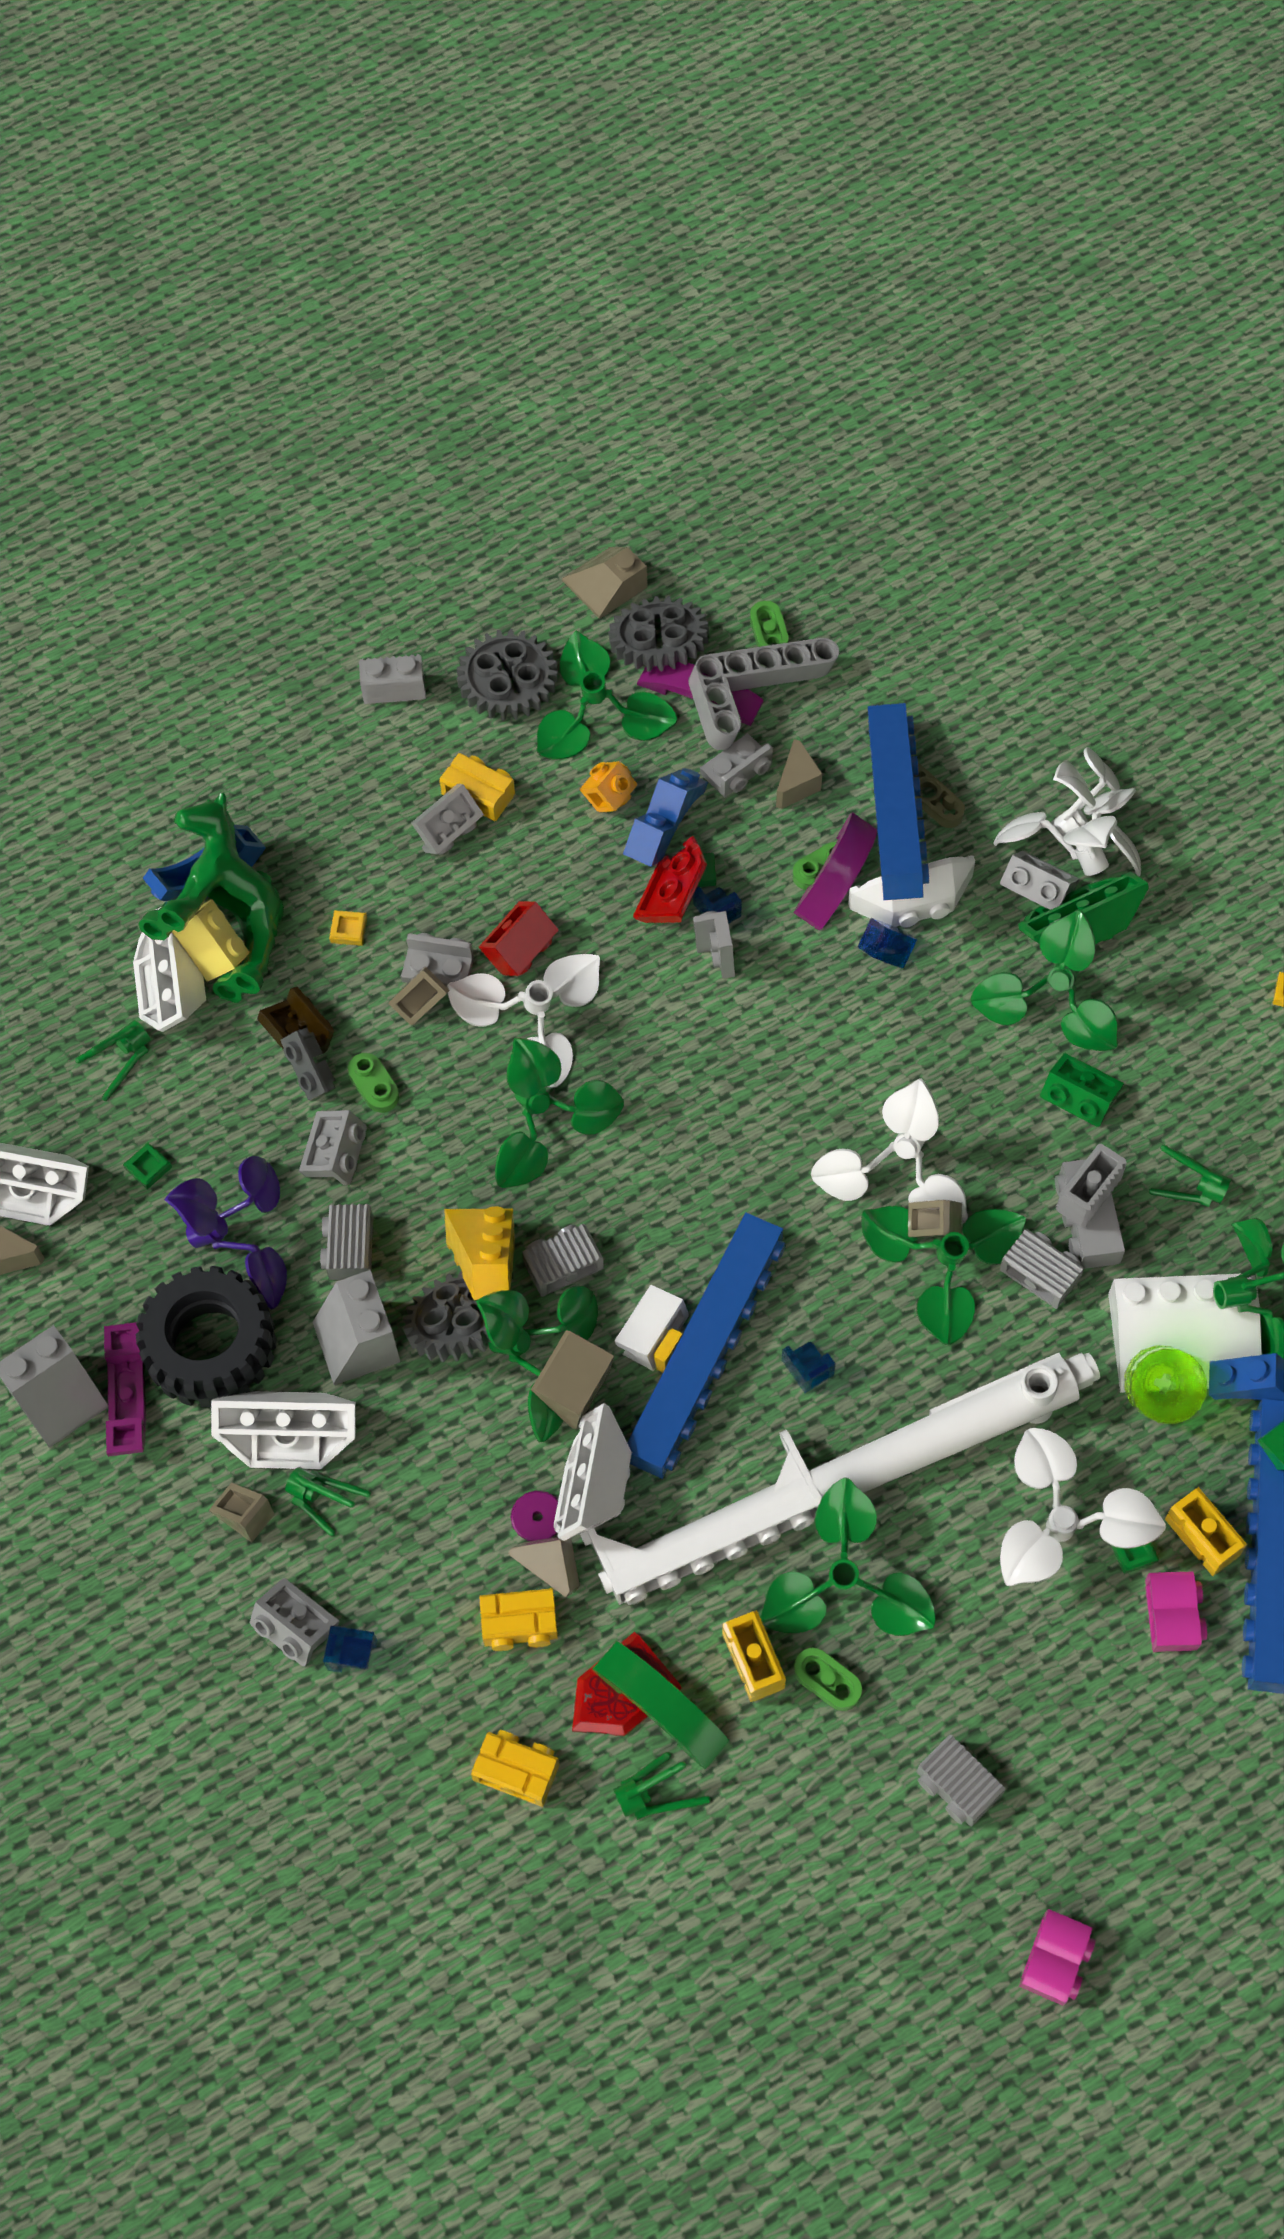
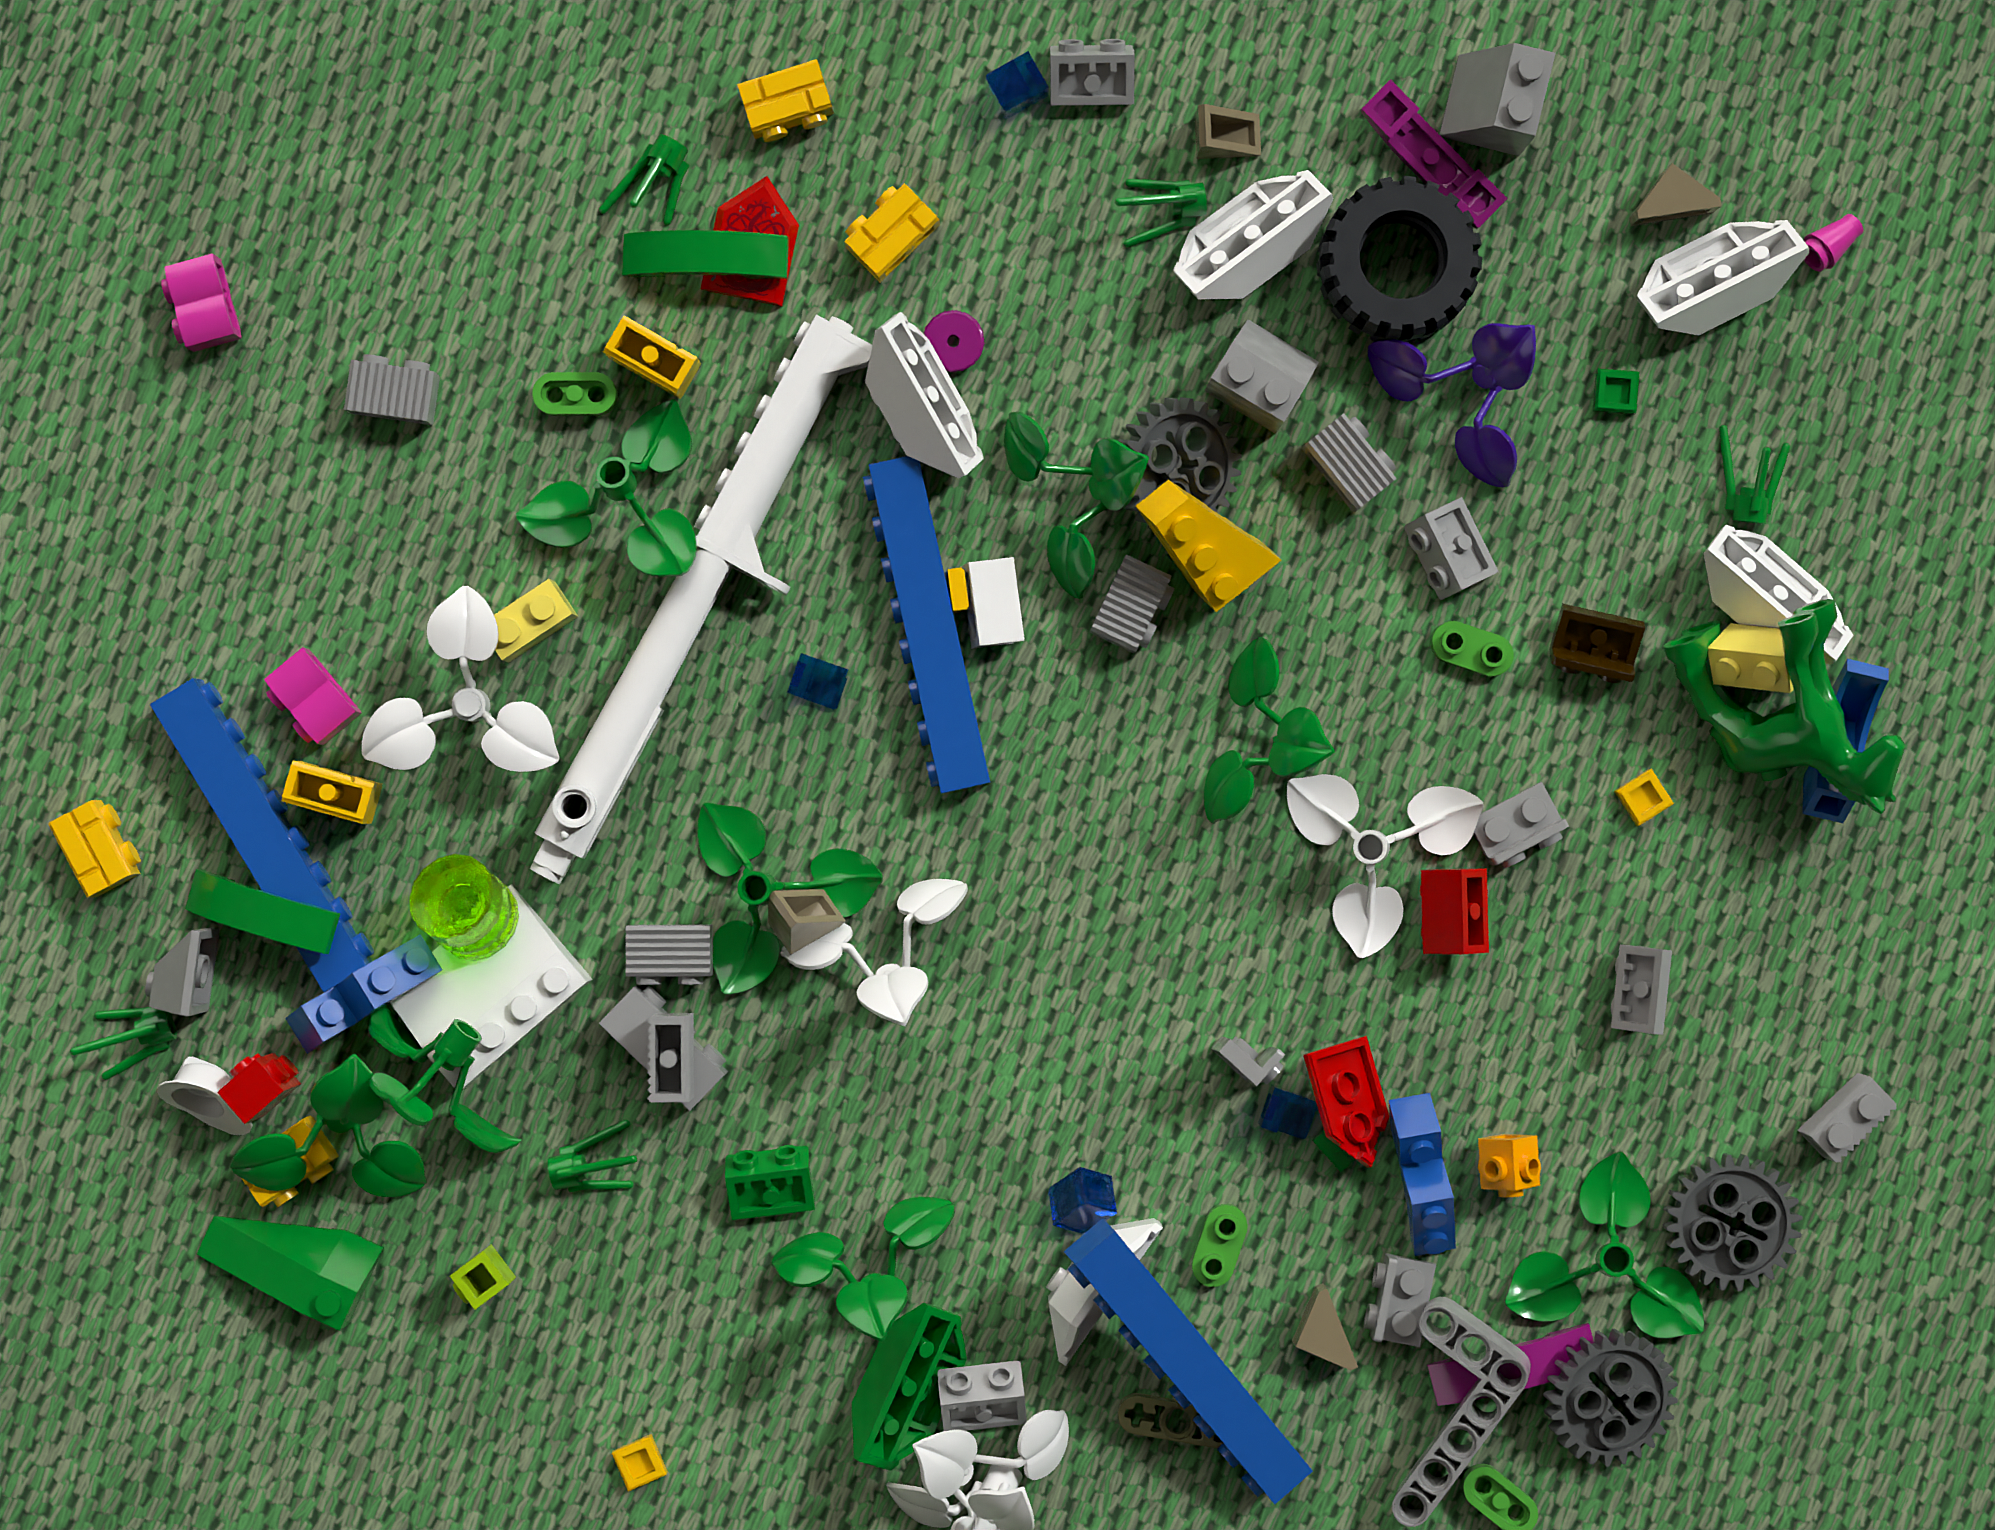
camera: 135 degrees right, 25 degrees up
dark grey hinge [280,1027,336,1100] -> none
dark tan slope [388,967,450,1025] -> none
yellow brick [440,753,515,821] -> none
slope [508,1537,580,1597] -> none
dark tan slope [531,1331,614,1429] -> none
dark tan slope [562,547,647,619] -> none
magenta slope [793,812,877,930] -> none
none -> light yellow brick [494,579,578,662]

